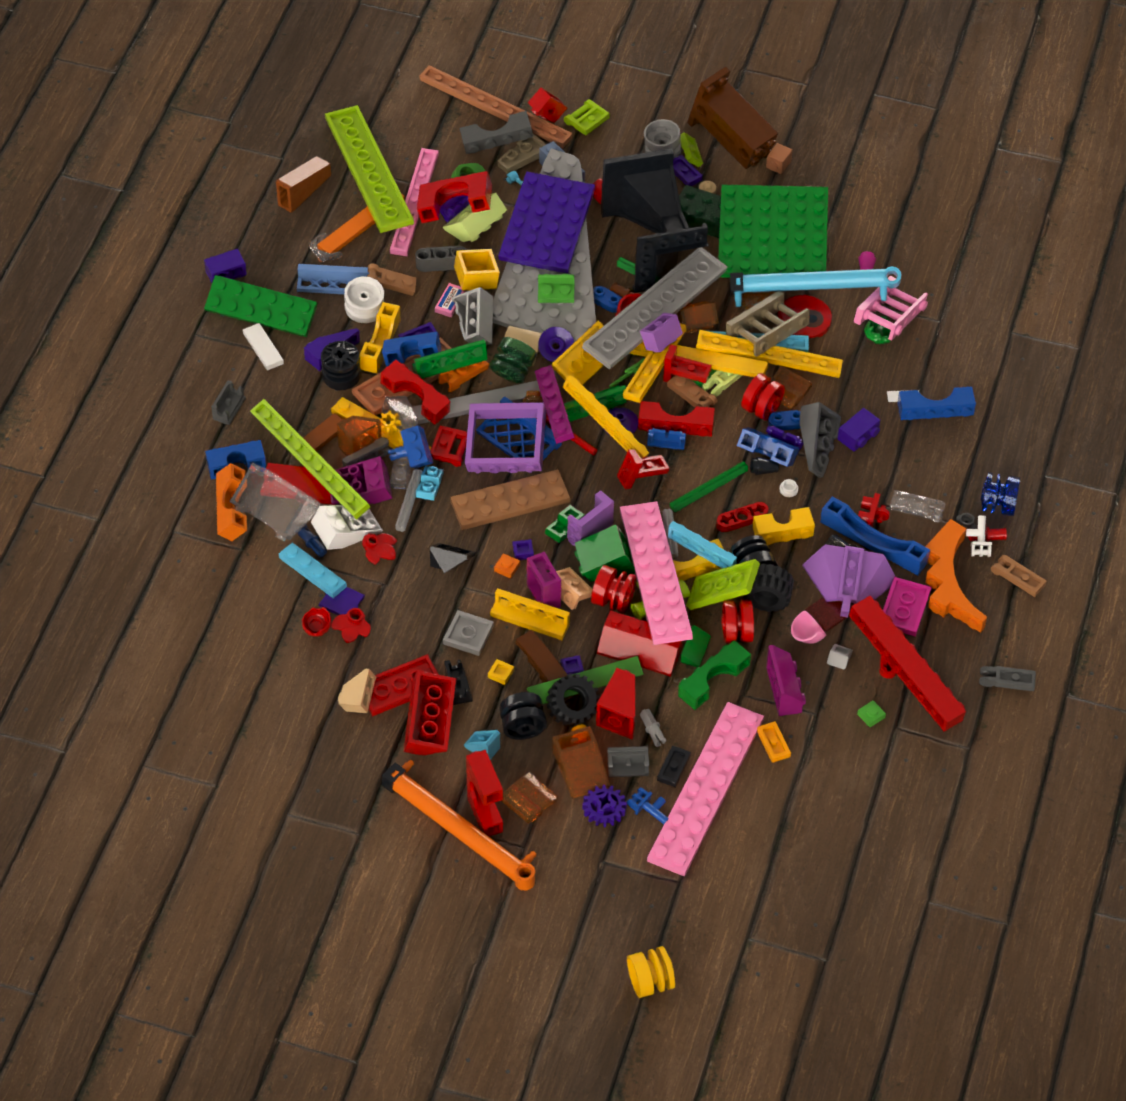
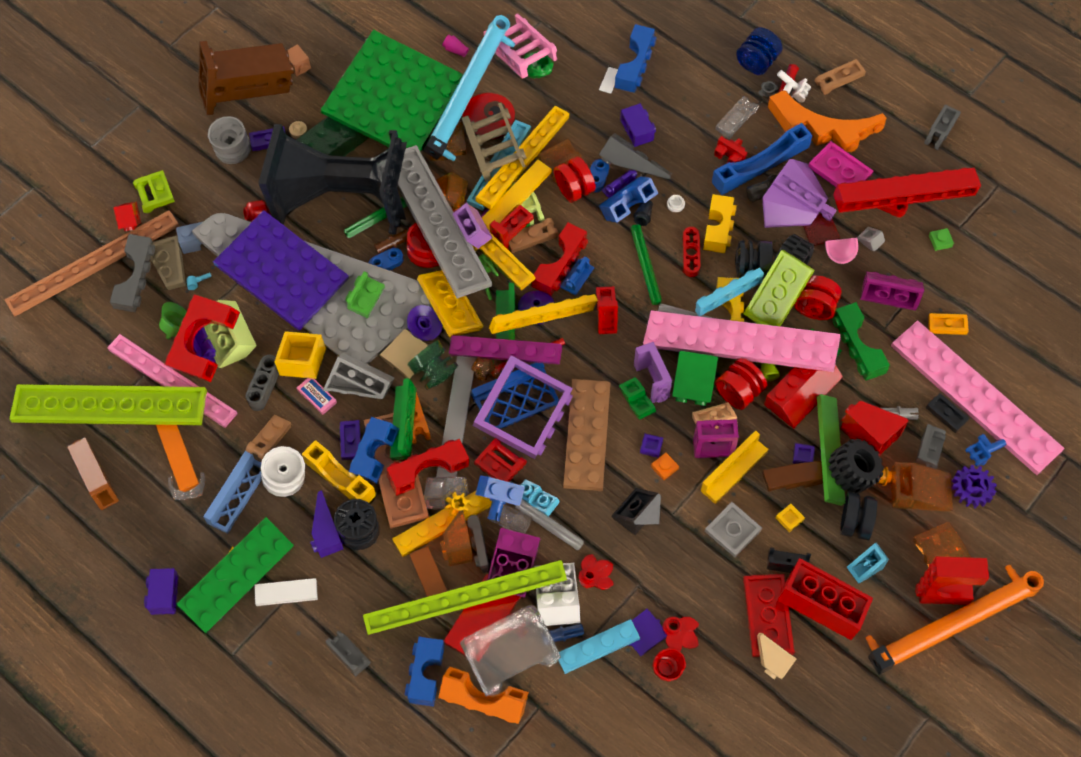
camera: 65 degrees left, 10 degrees up
lime plate [680,132,703,168] -> none

